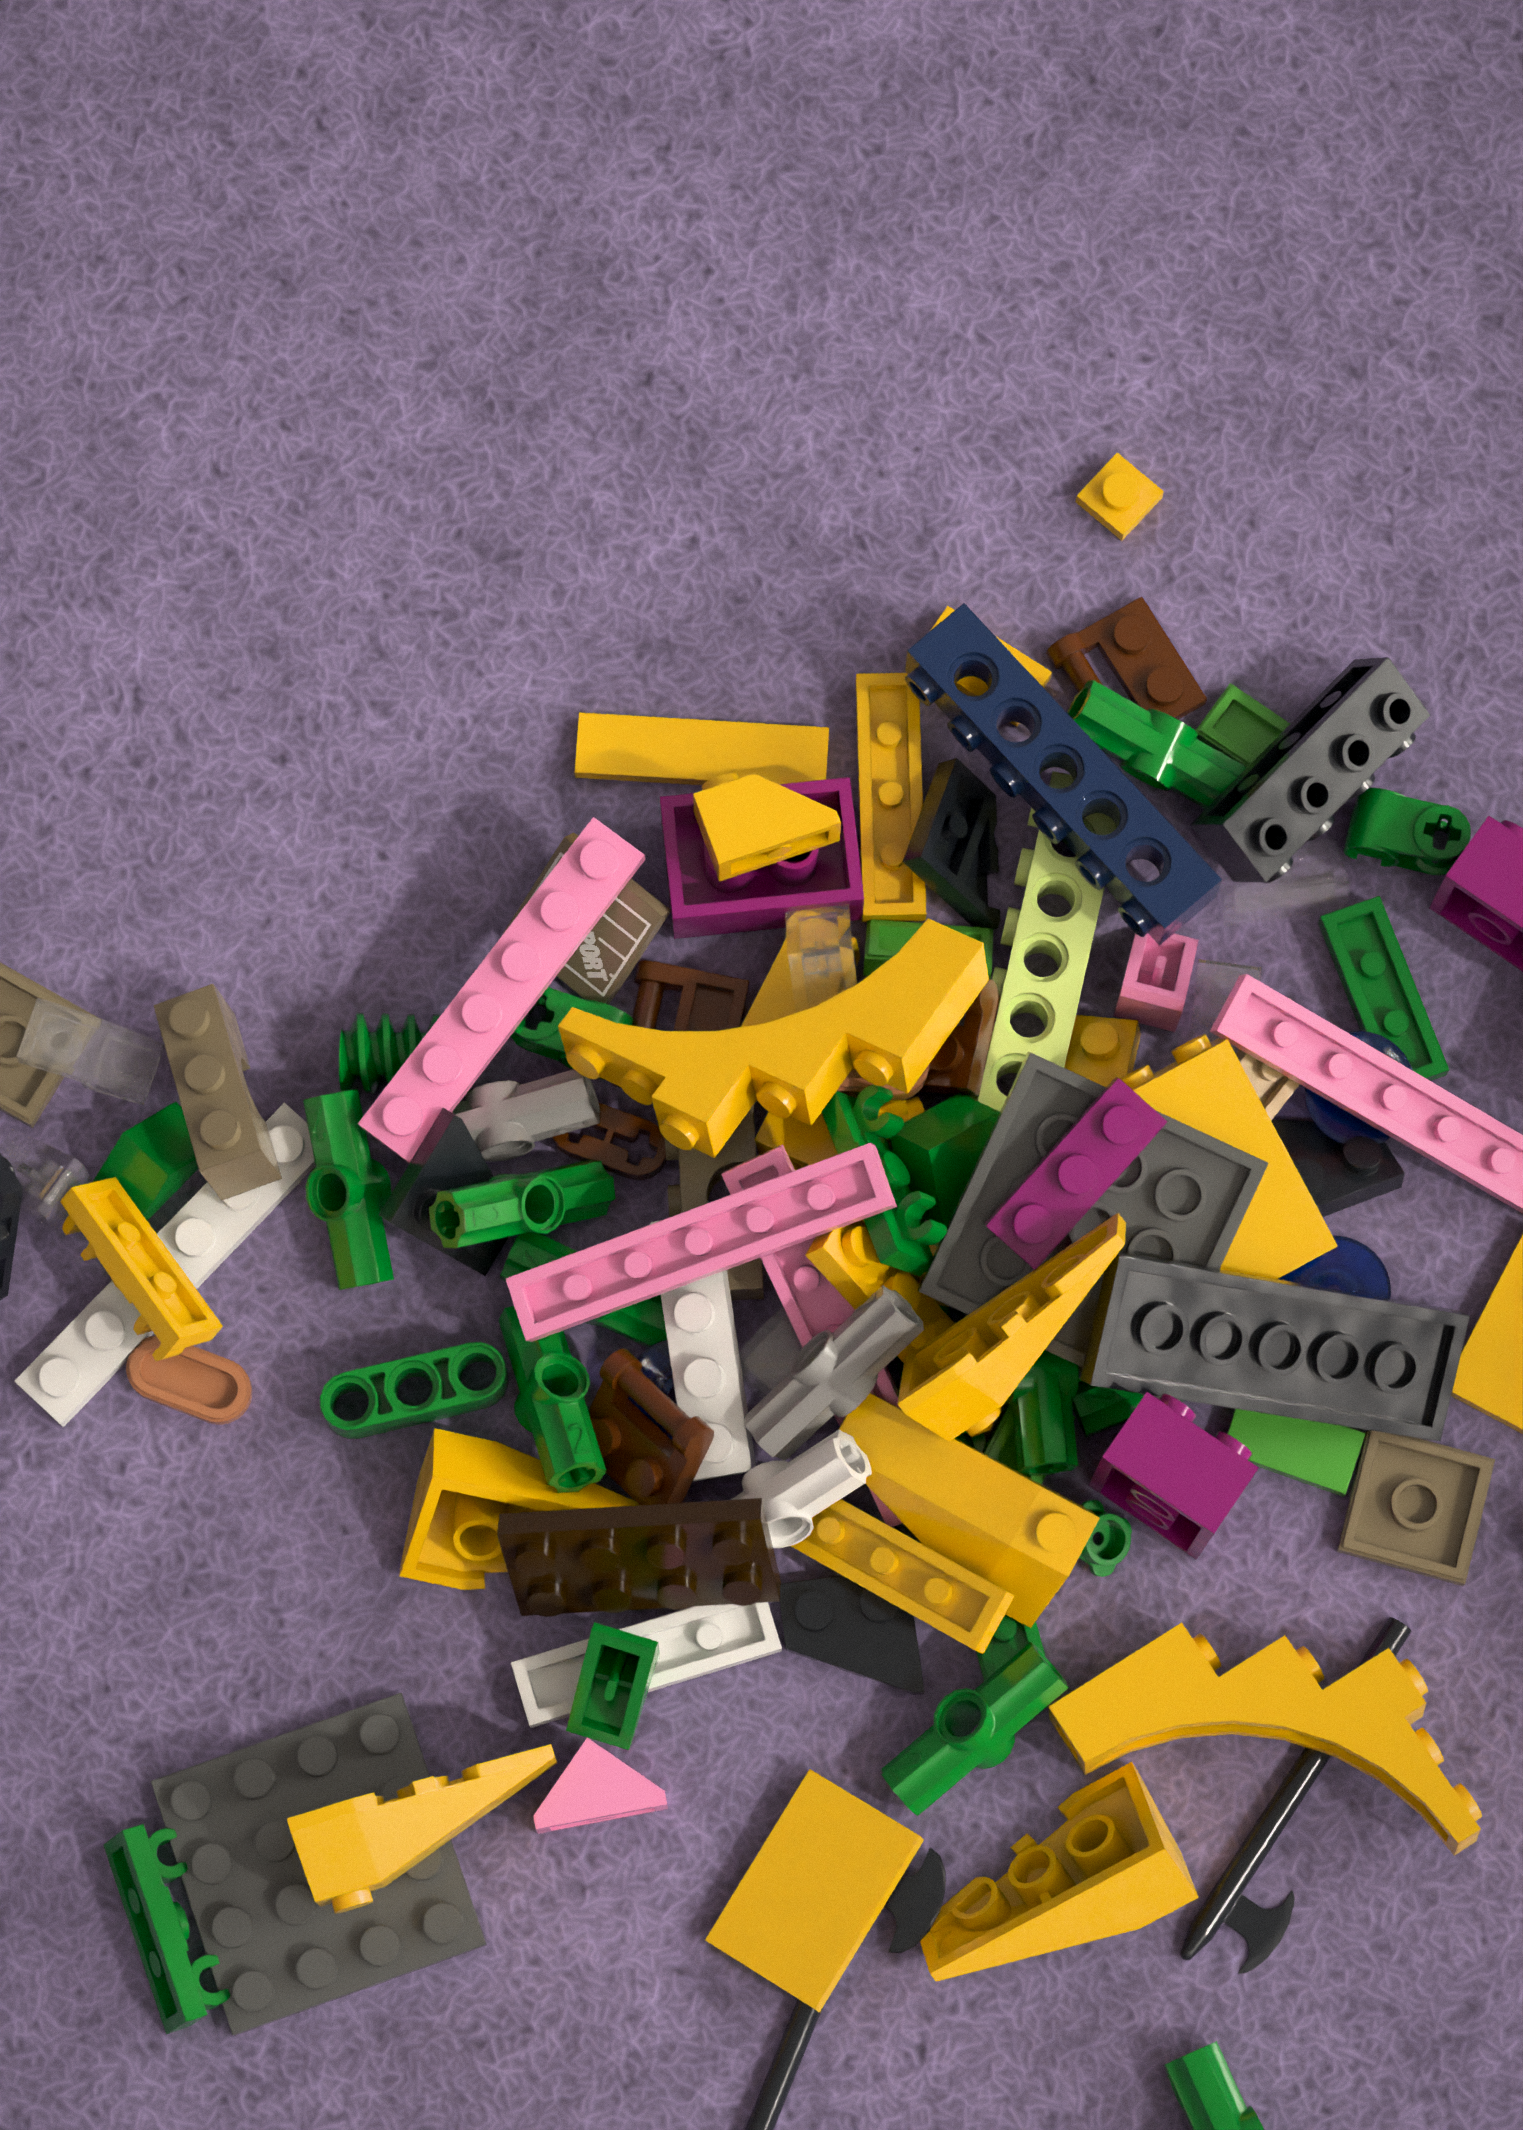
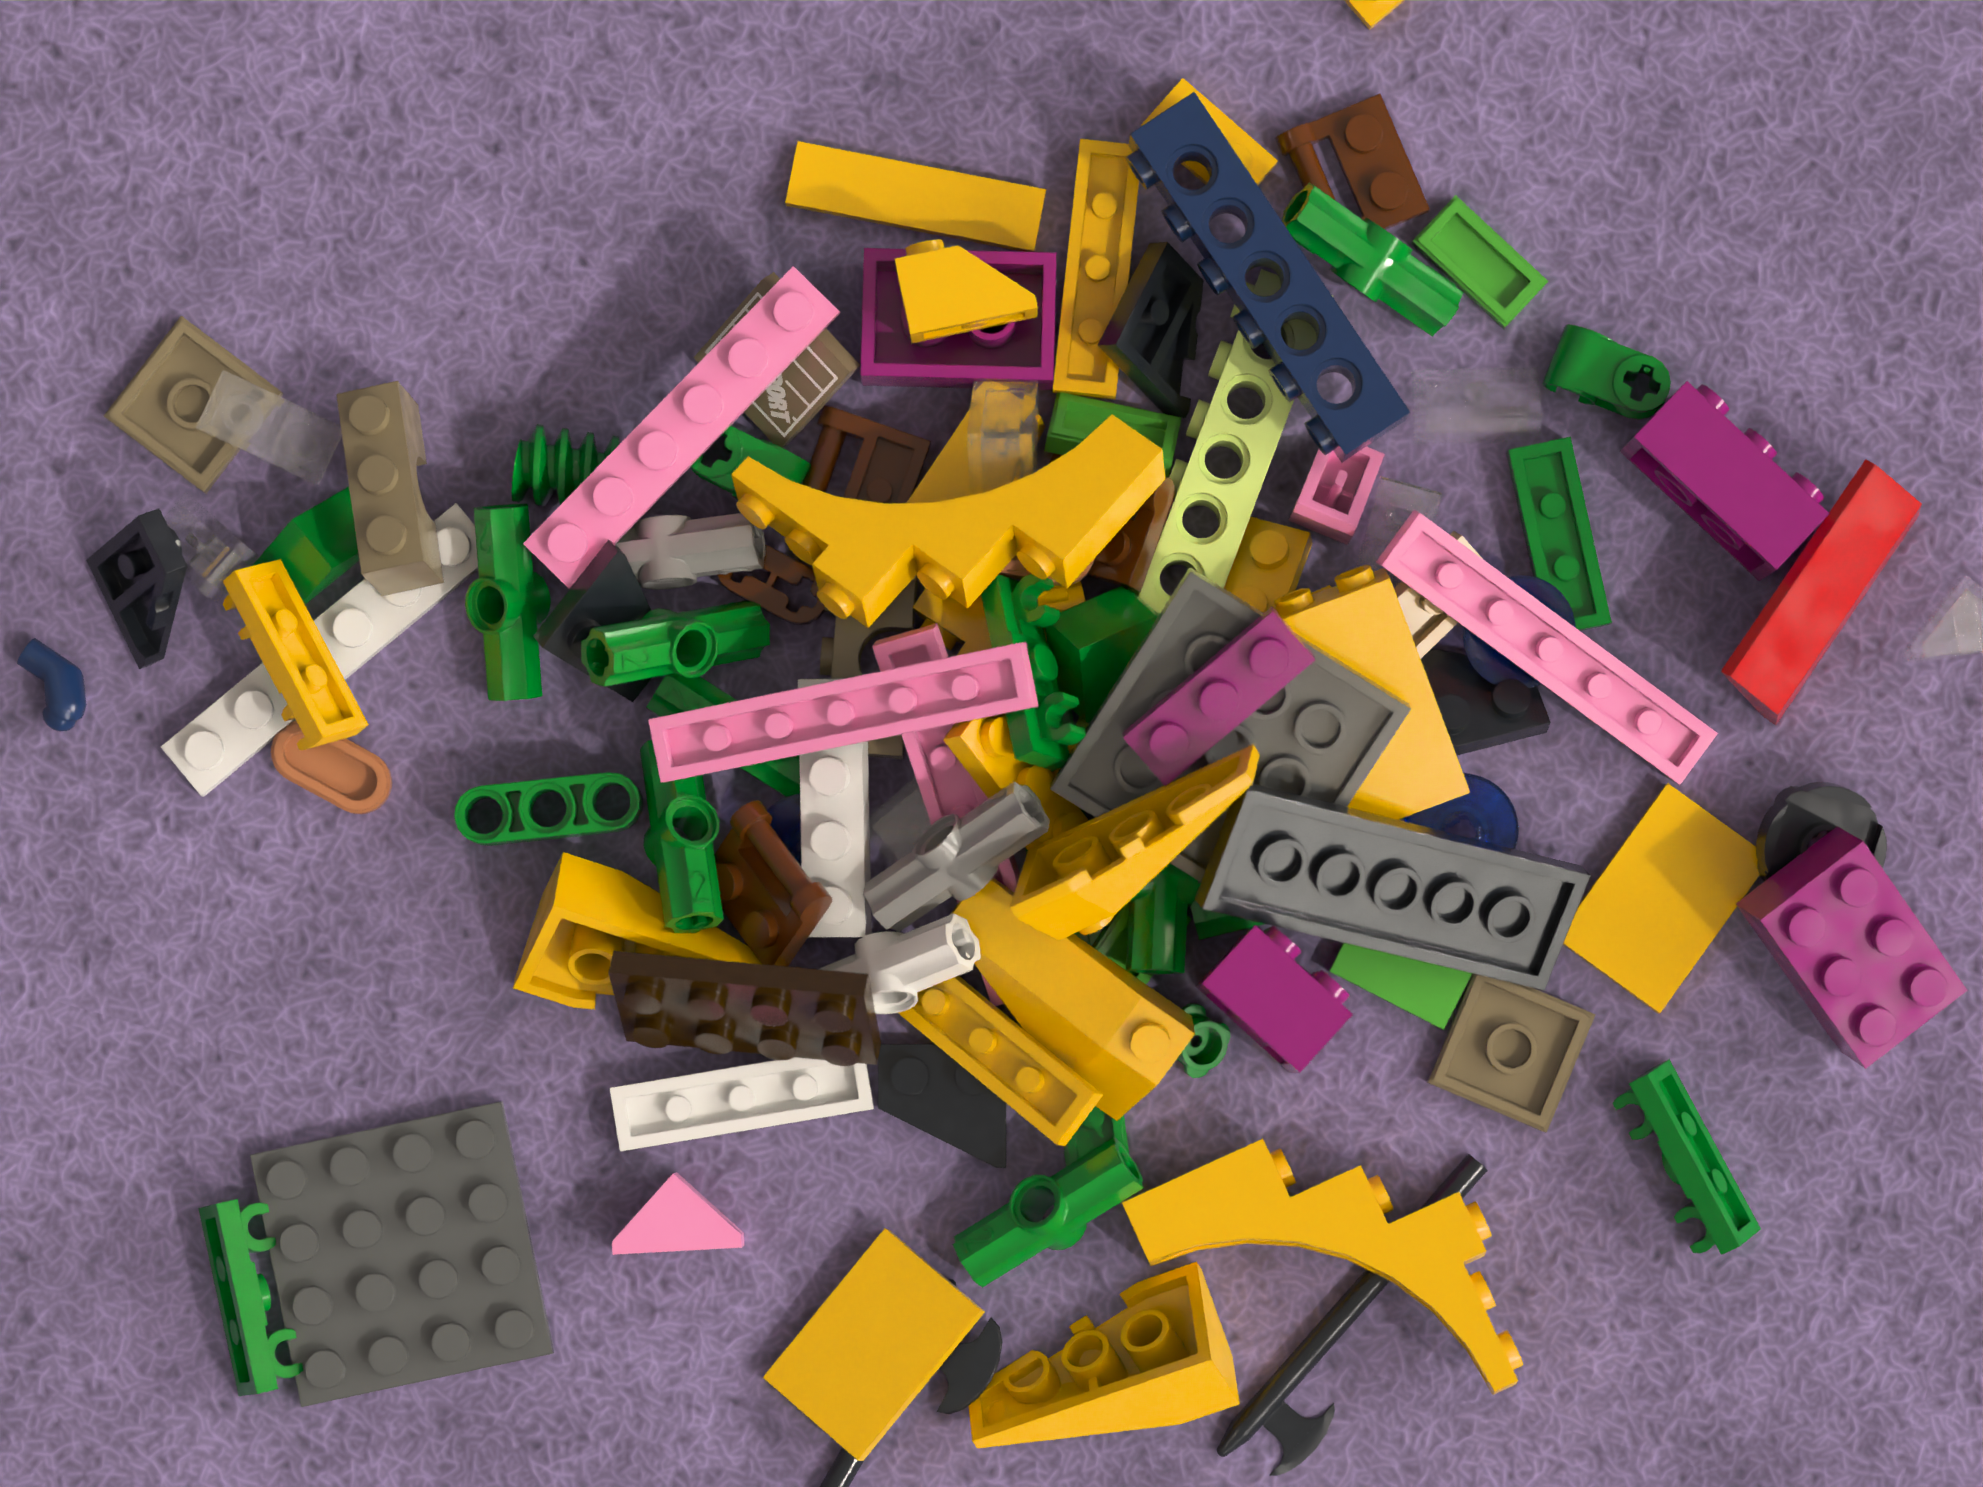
camera: 10 degrees right, 10 degrees up
yellow wedge [287,1744,557,1914] -> none
green slope [566,1622,660,1750] -> none
black brick [1190,657,1430,883] -> none

